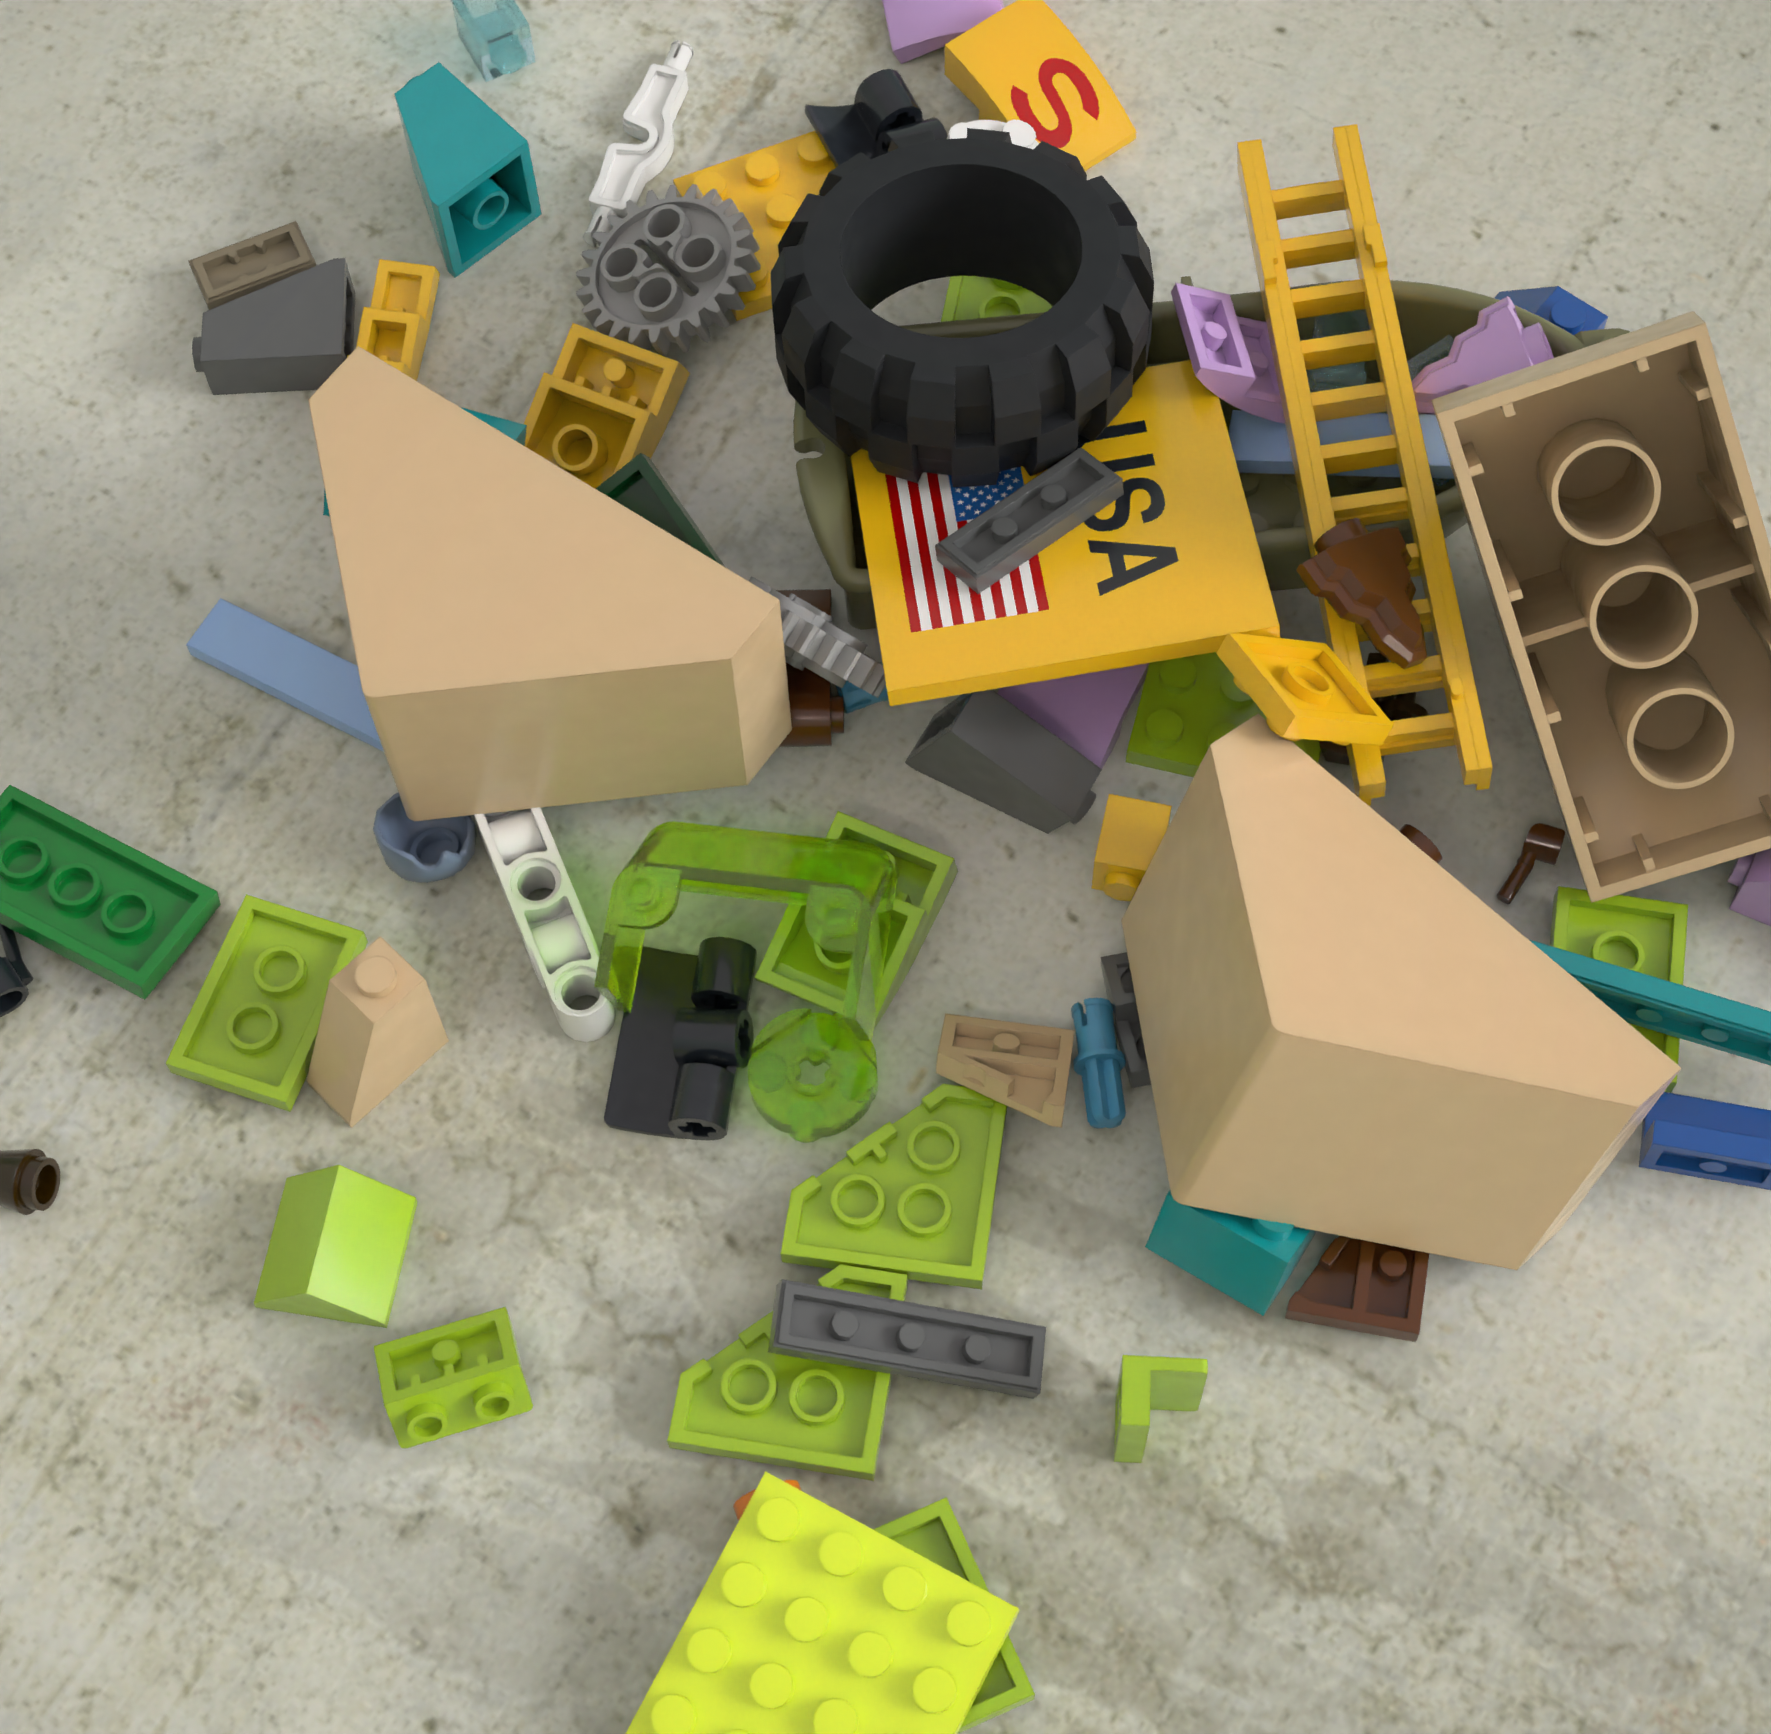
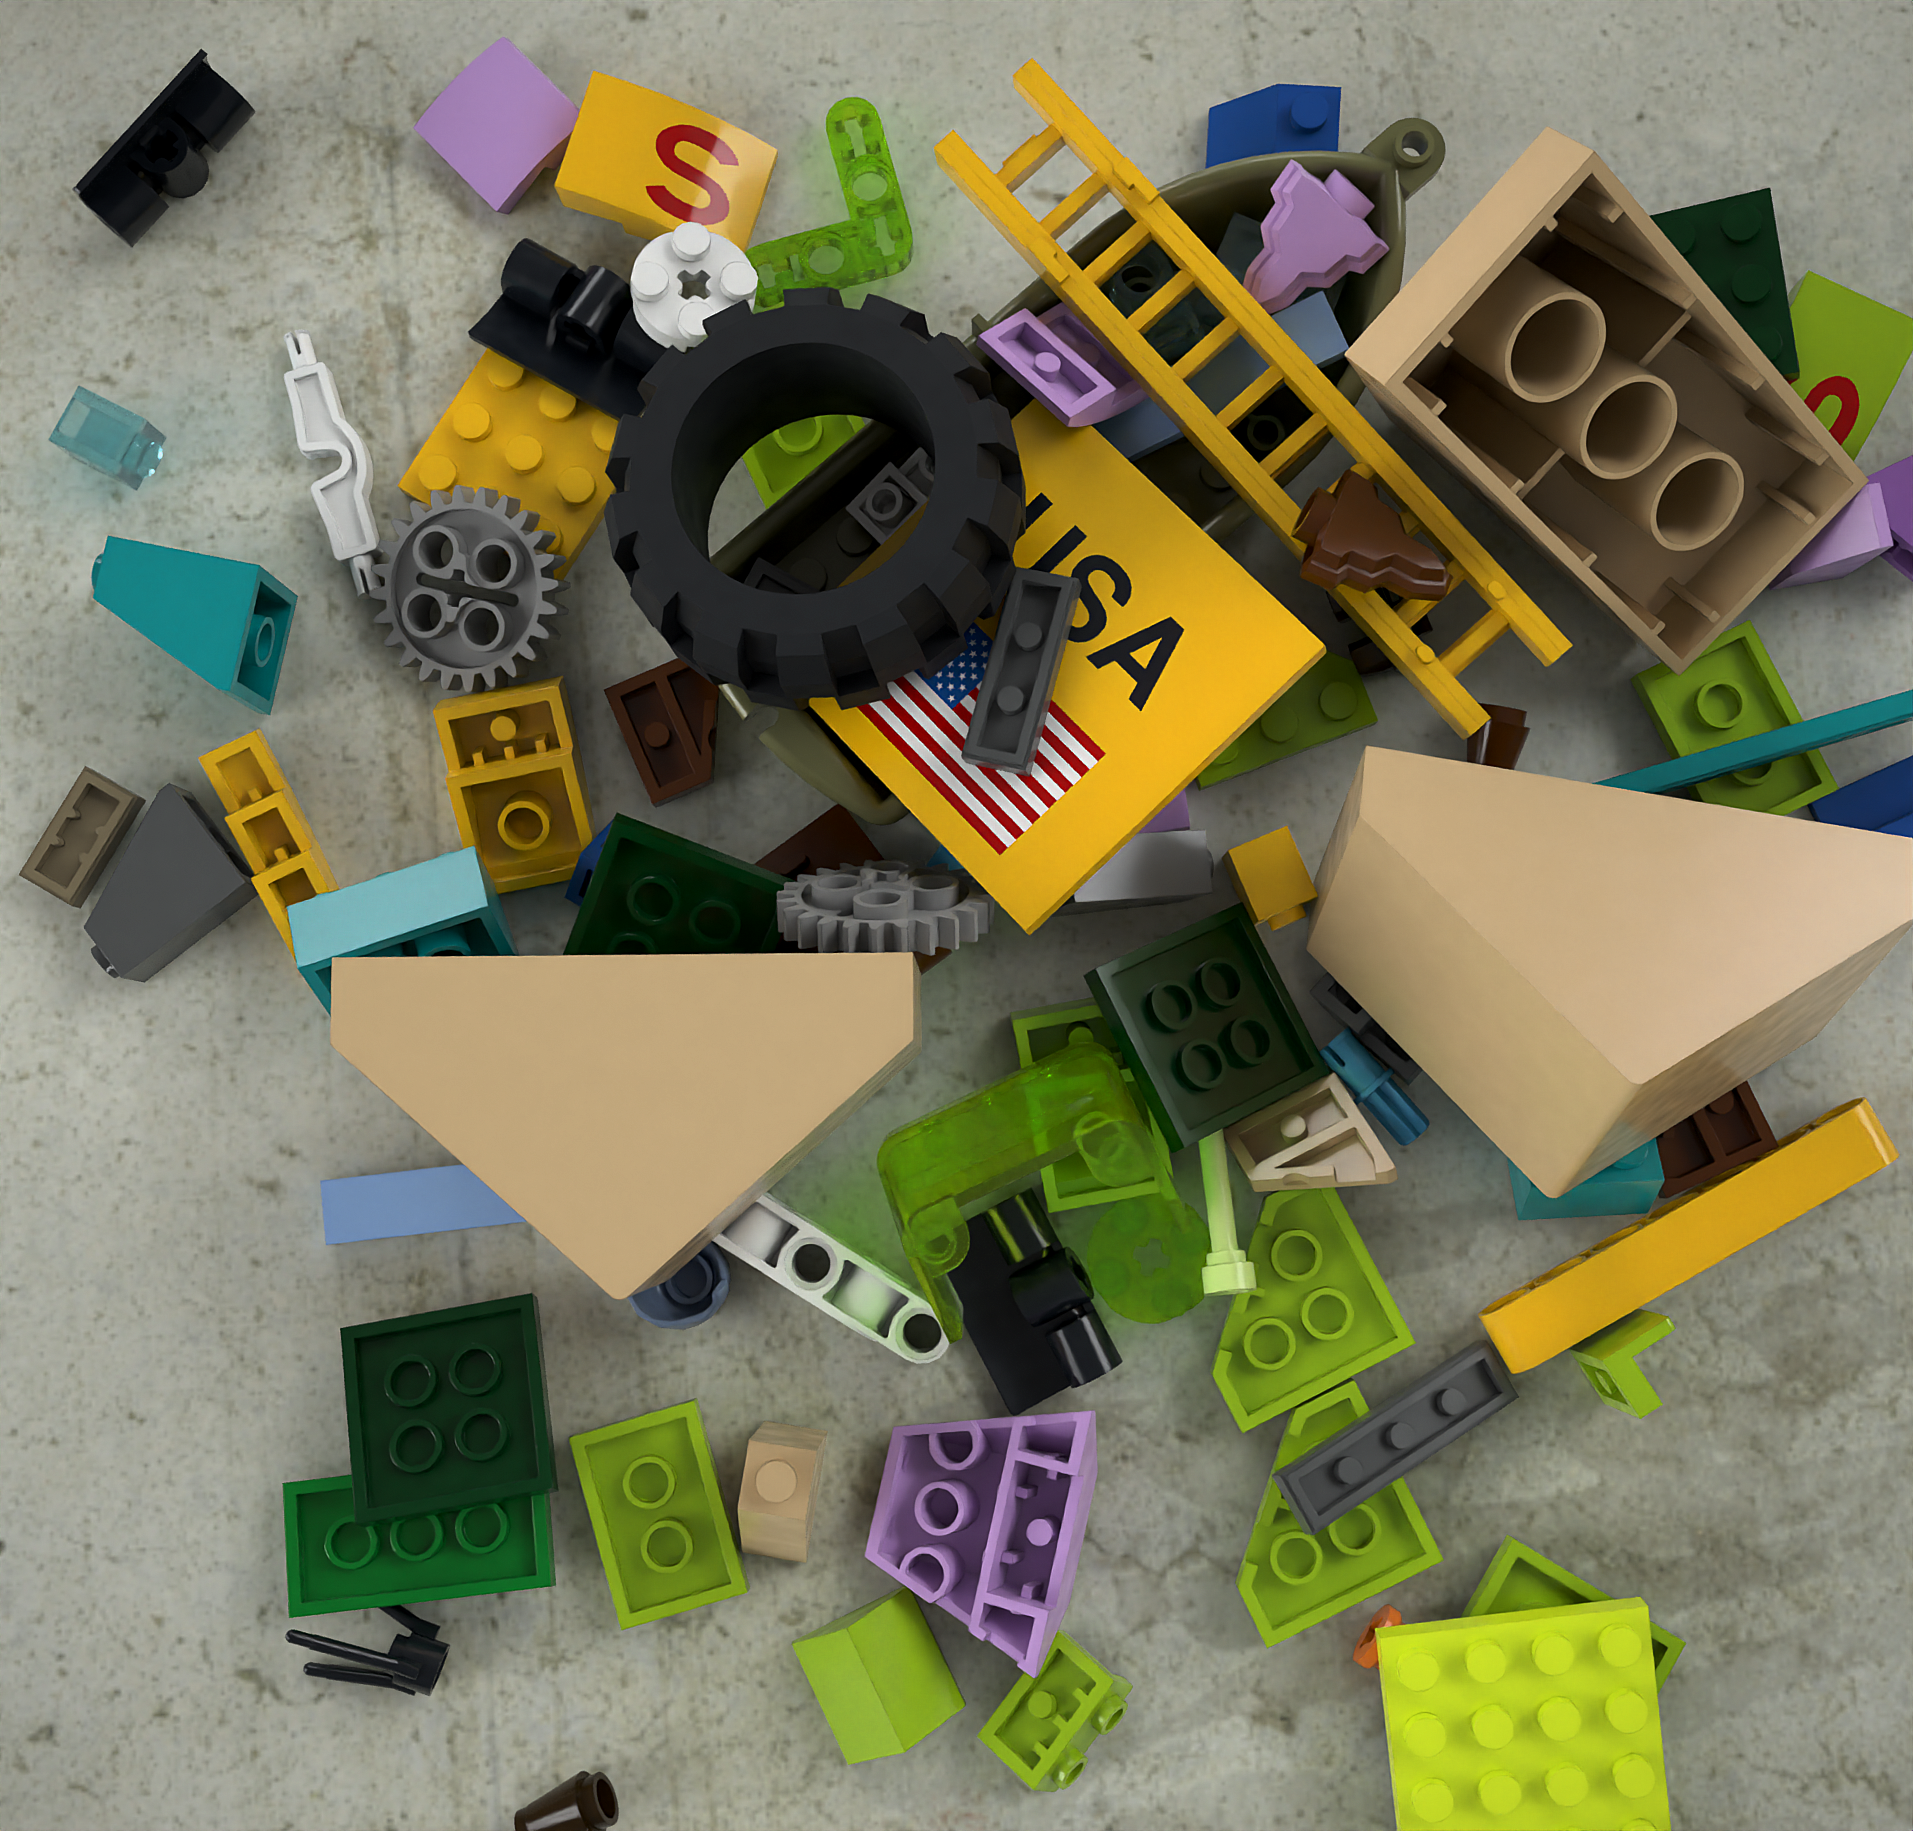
camera: 30 degrees left, 20 degrees up
yellow plate [1216,632,1394,746] -> none
reddish brown hand [1497,823,1565,904] -> none
none -> dark green plate [340,1293,559,1528]
none -> reddish brown wing [604,658,720,808]
none -> clear neon green beam [745,97,914,308]
none -> lavender wedge [864,1410,1098,1678]
none -> dark green plate [1083,902,1329,1153]
none -> yellowish green piece [1198,1129,1257,1296]
none -> yellow beam [1478,1097,1900,1374]

